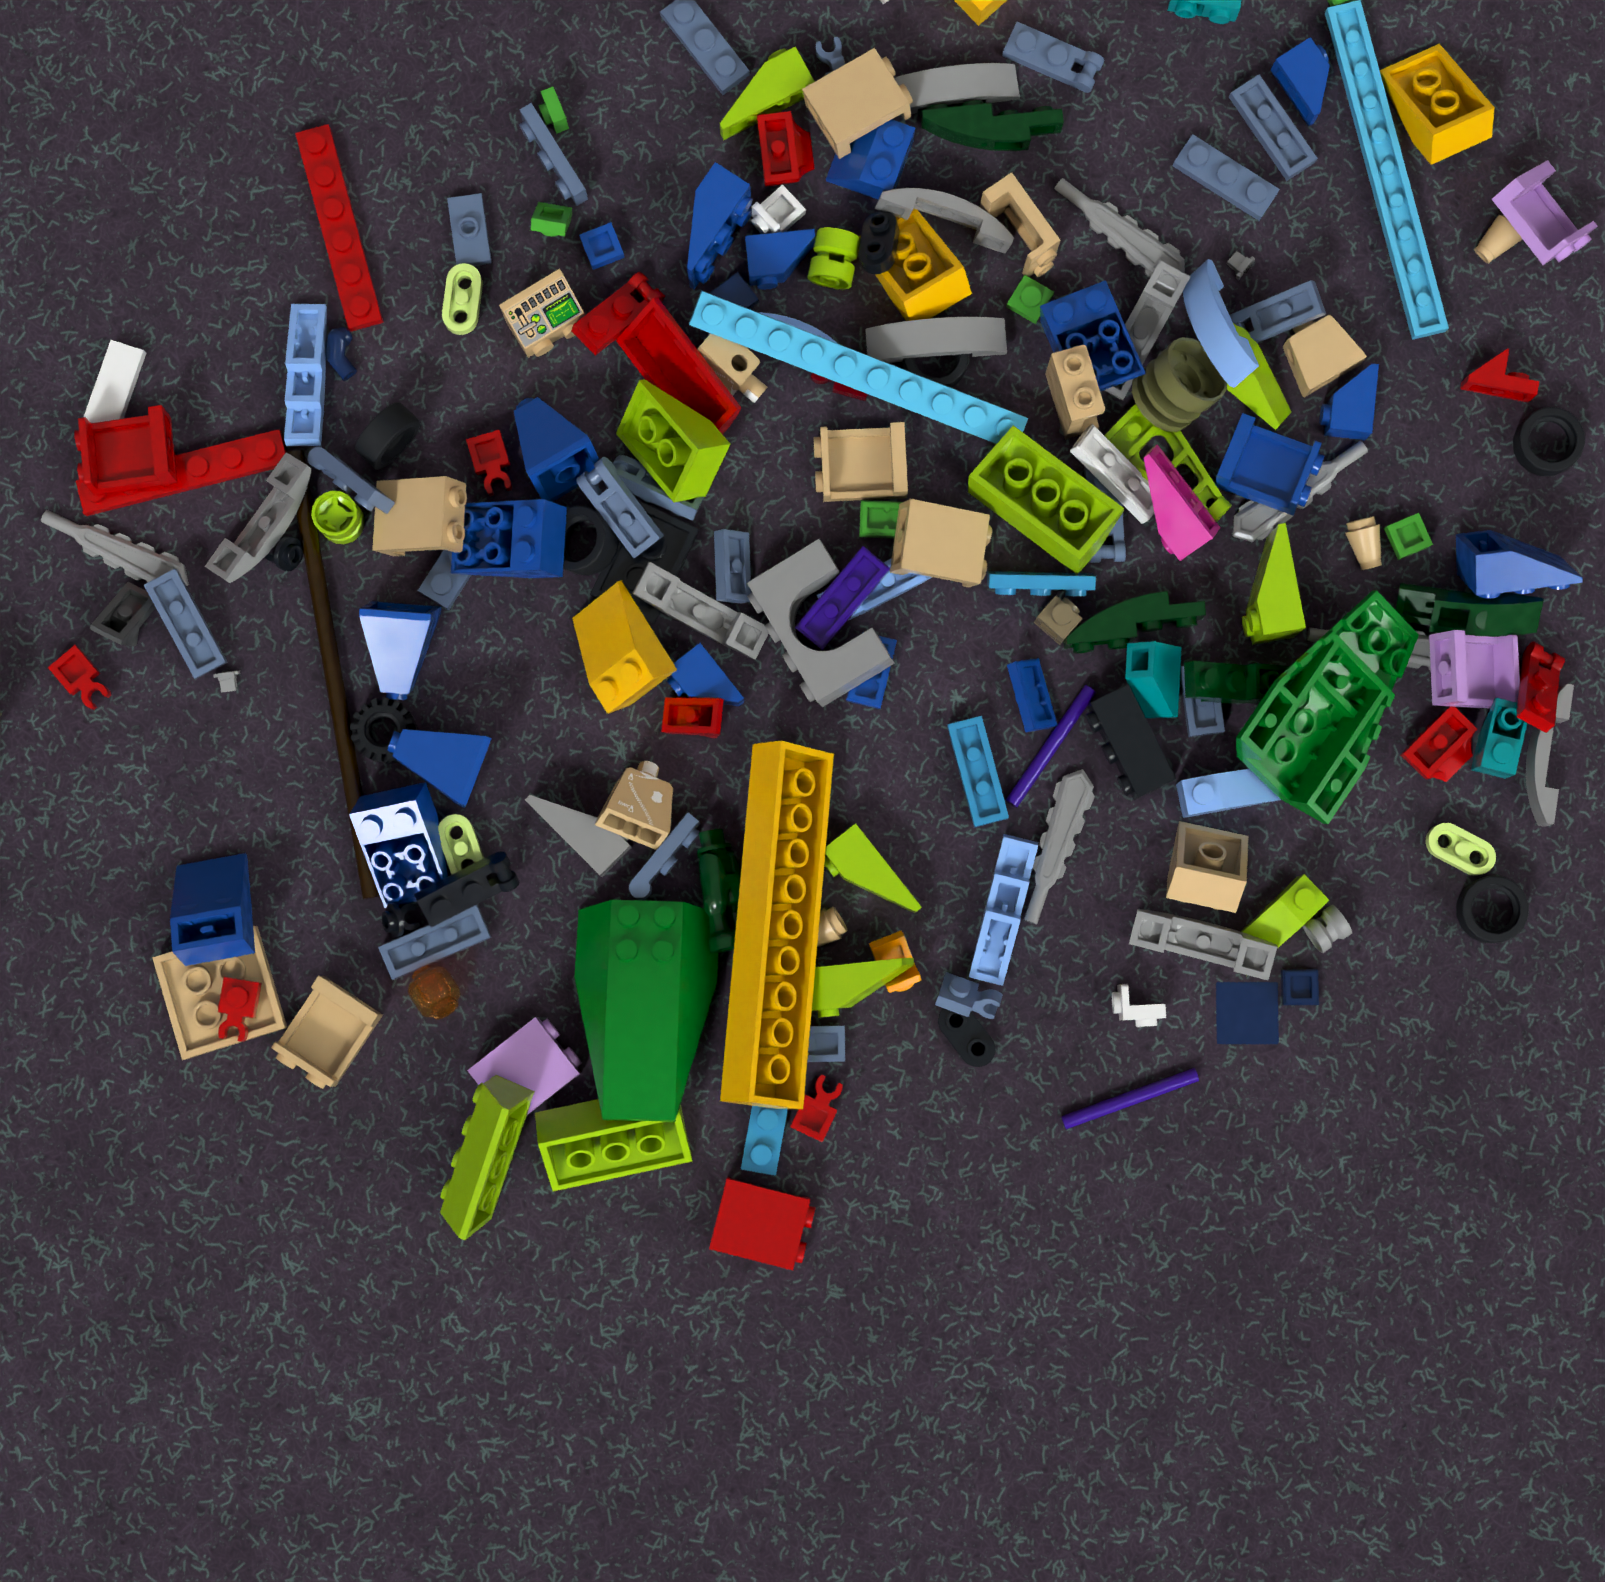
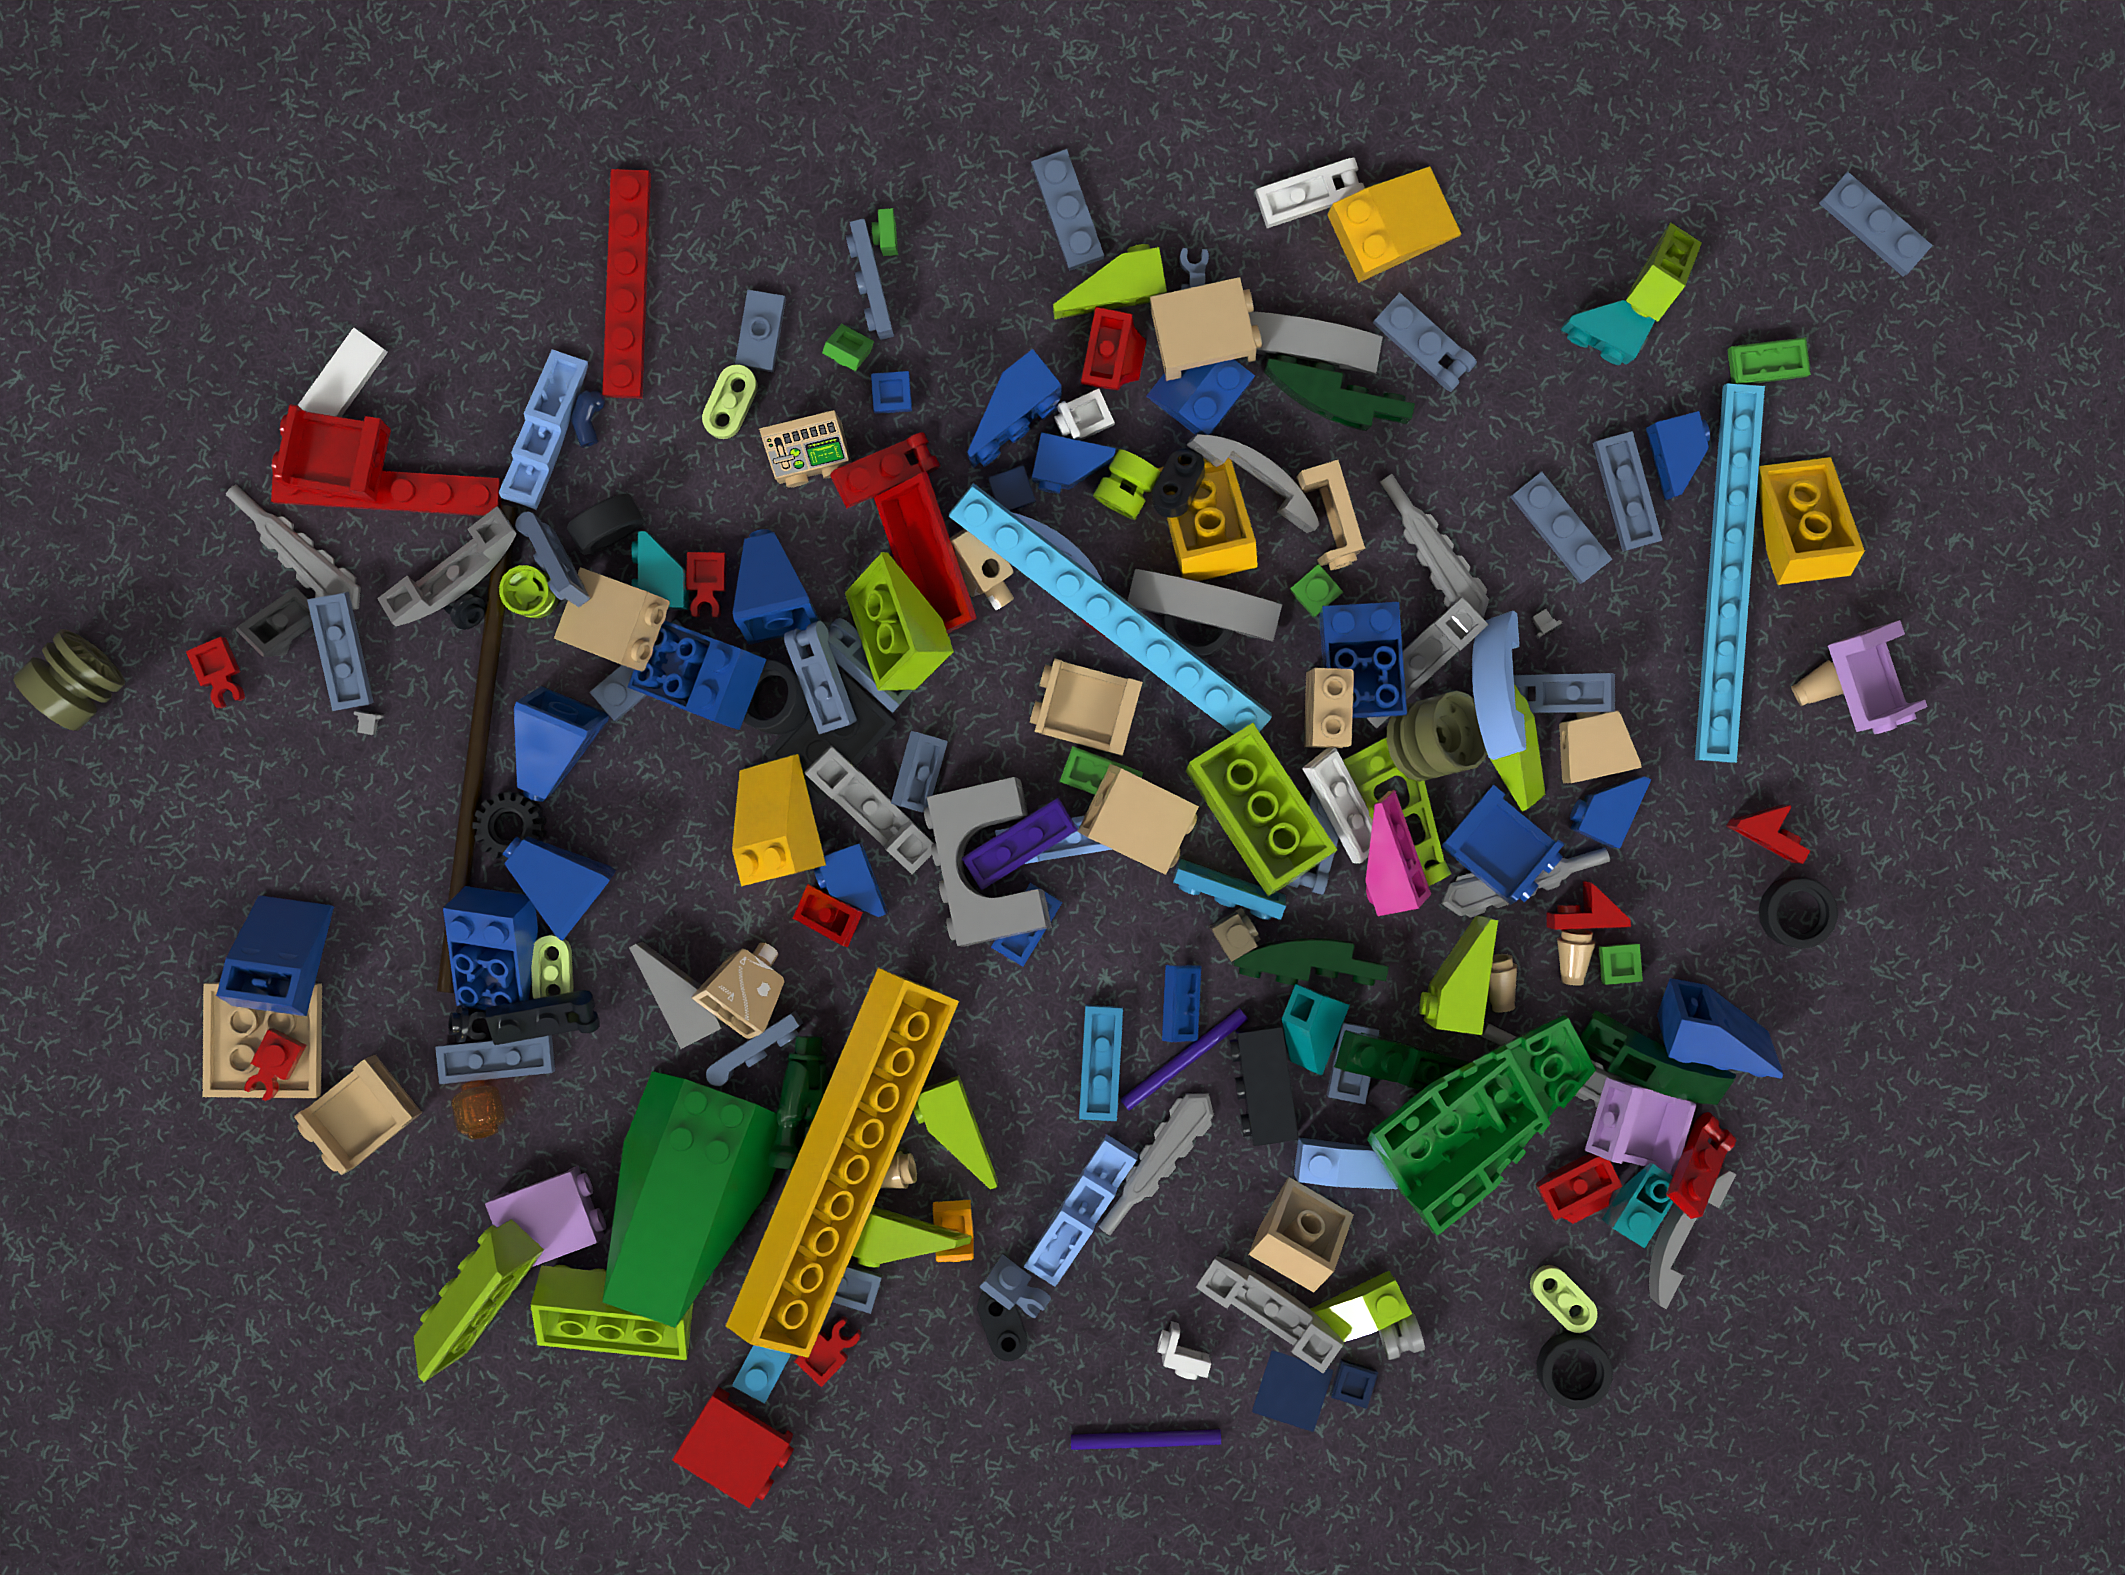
camera: 25 degrees right, 5 degrees up
none -> teal slope [632,531,689,610]
none -> tan cone [1488,954,1517,1012]
none -> red slope [1546,881,1631,930]

